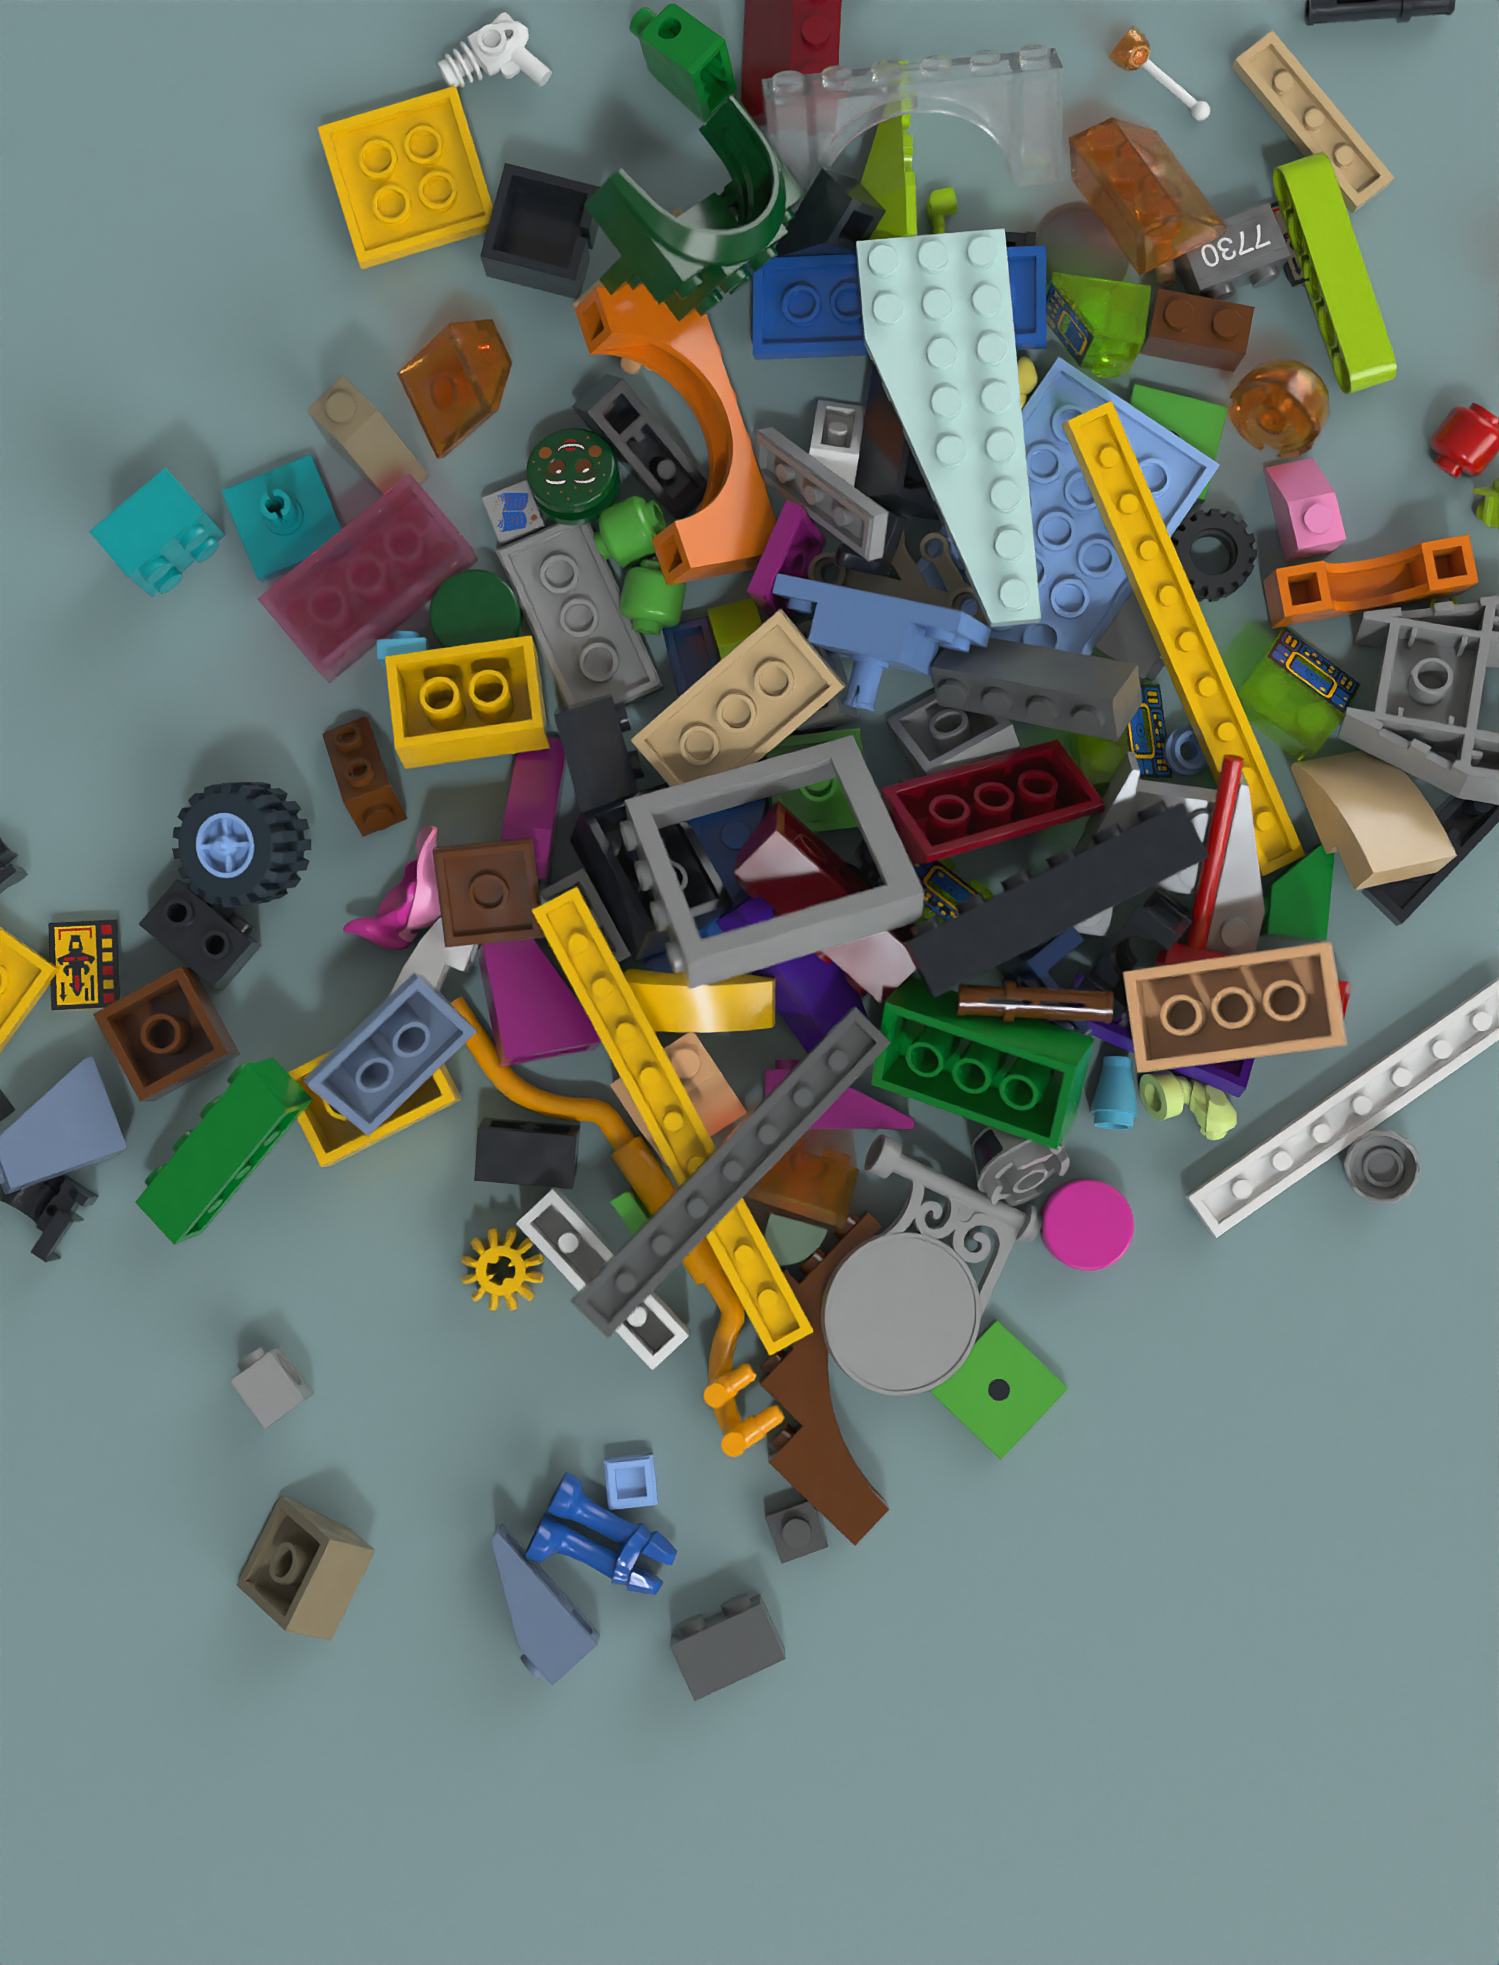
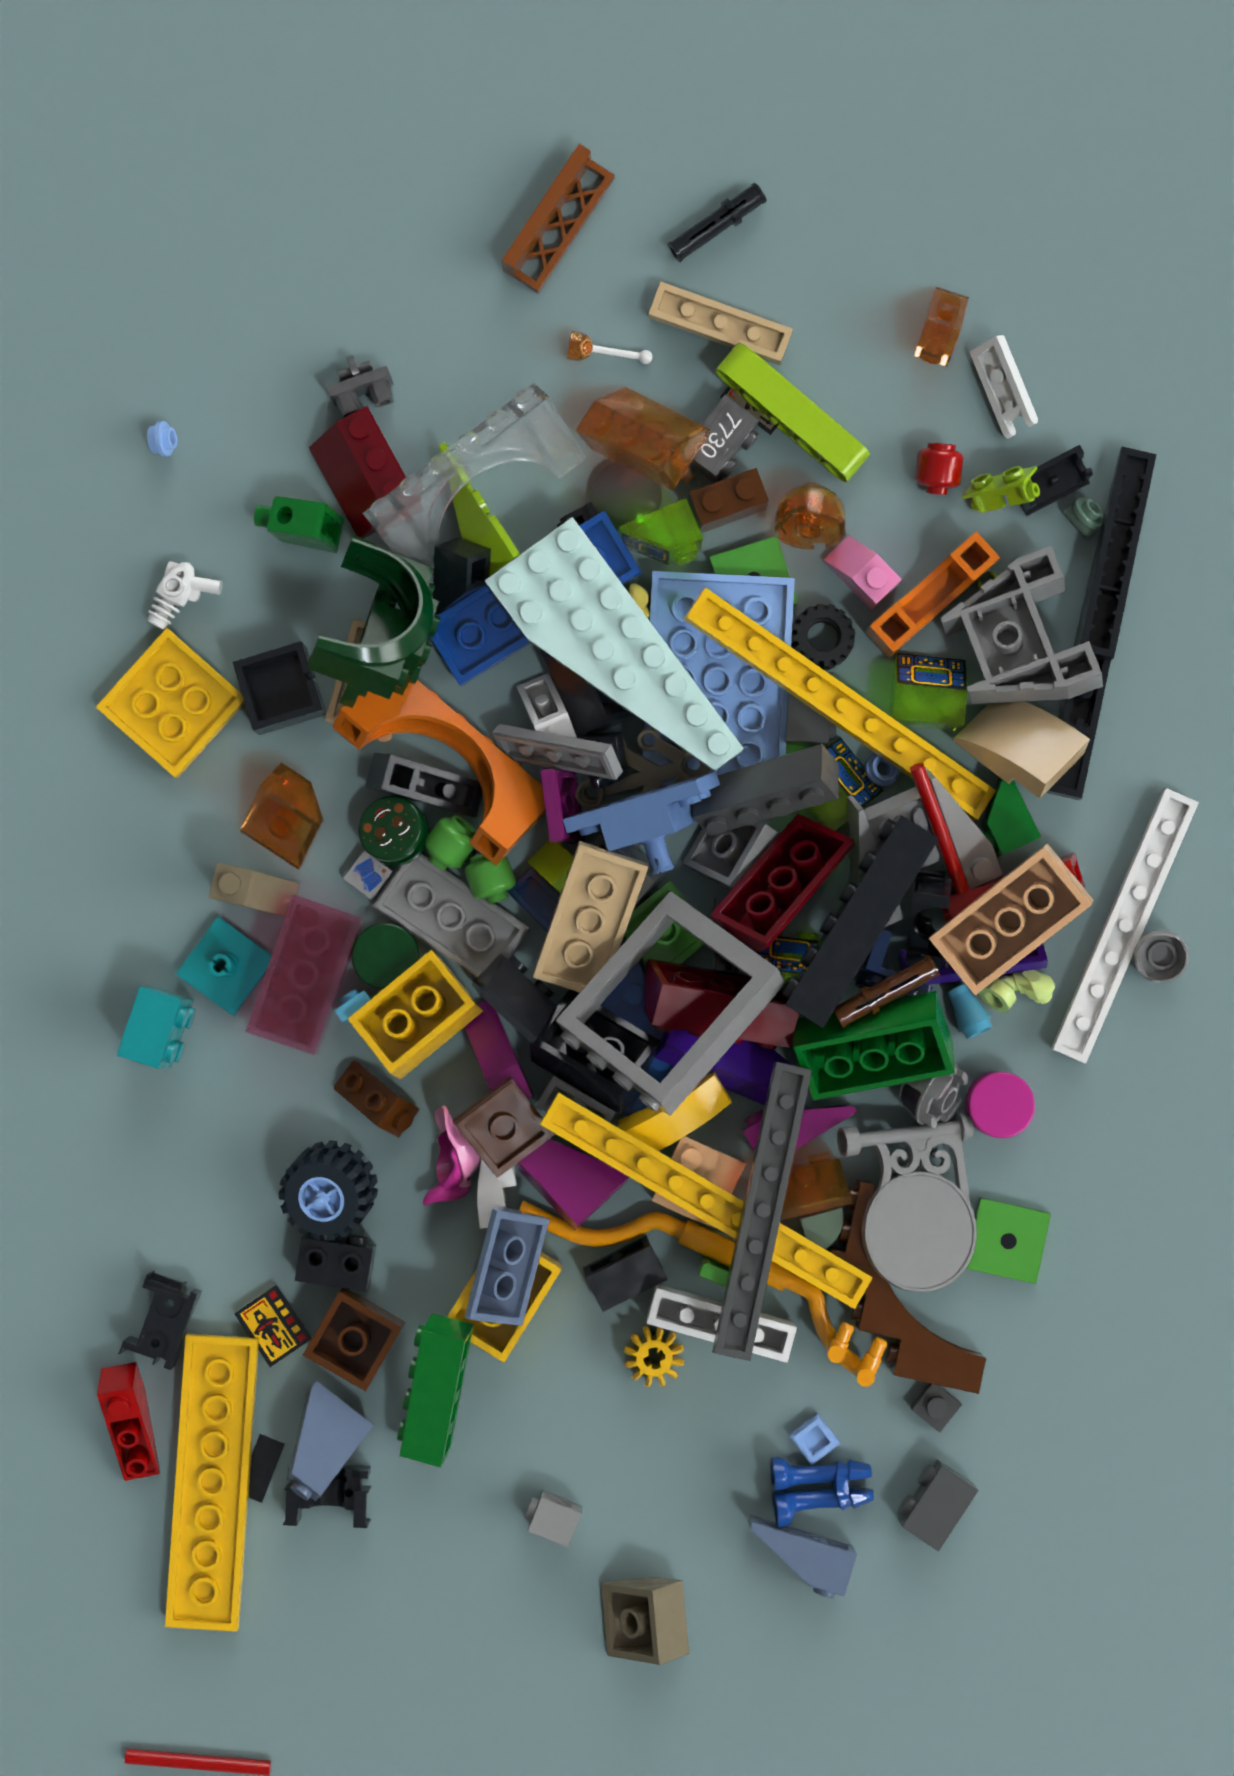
camera: 30 degrees left, 0 degrees up
lime hand [927,186,958,234] -> none

